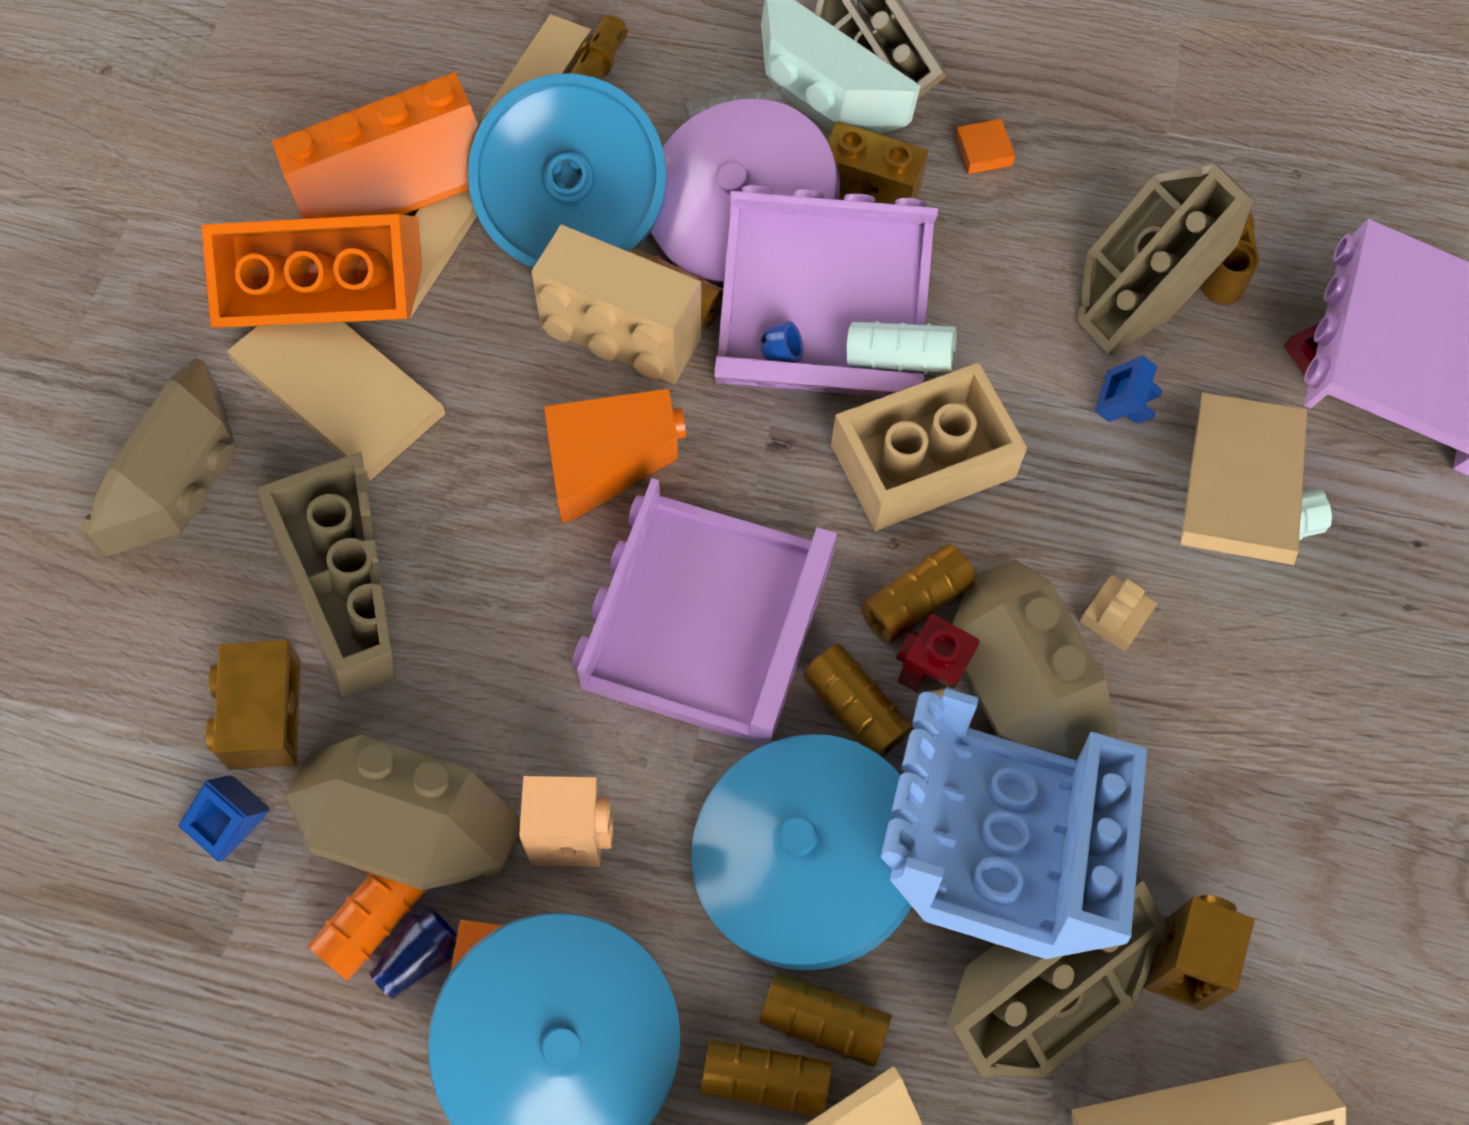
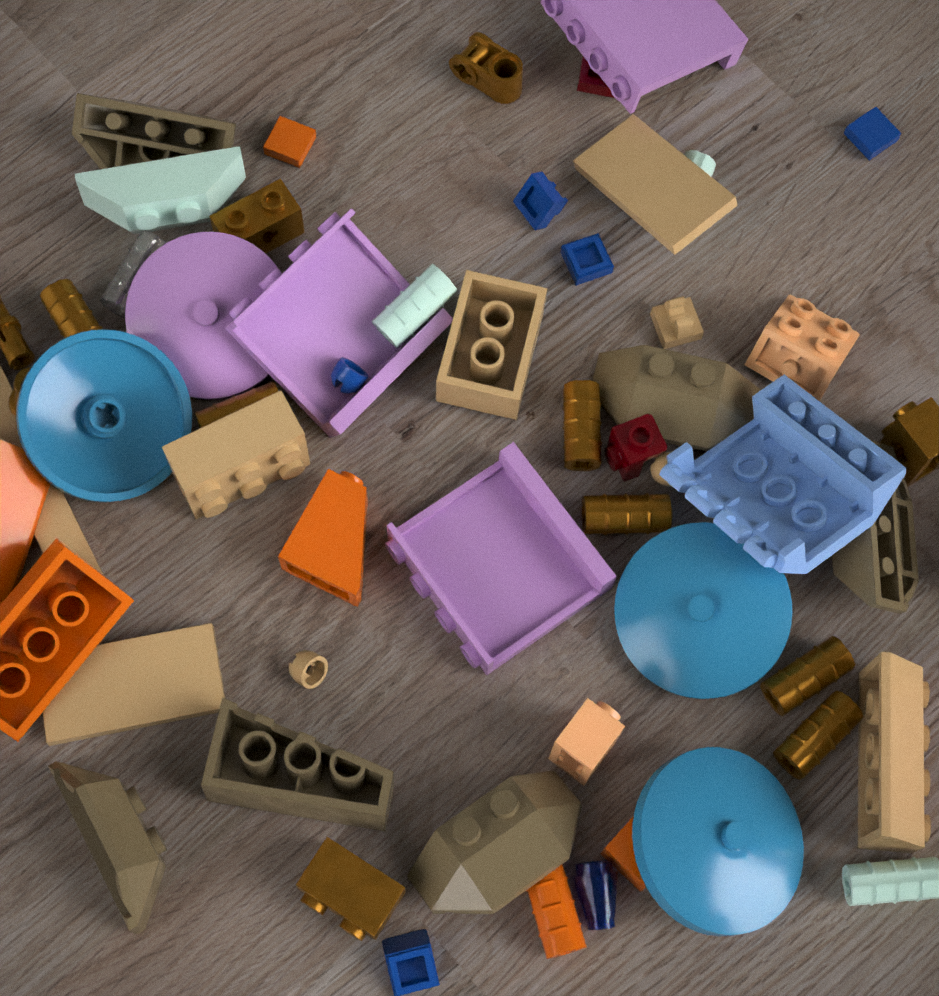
camera: 55 degrees left, 5 degrees up
dark tan wedge [1077,164,1254,355] -> none
none -> pearl gold axle [40,279,103,339]
none -> tan hinge [289,650,328,689]
none -> blue tile [560,233,614,286]
none -> light nougat bracket [745,295,860,401]

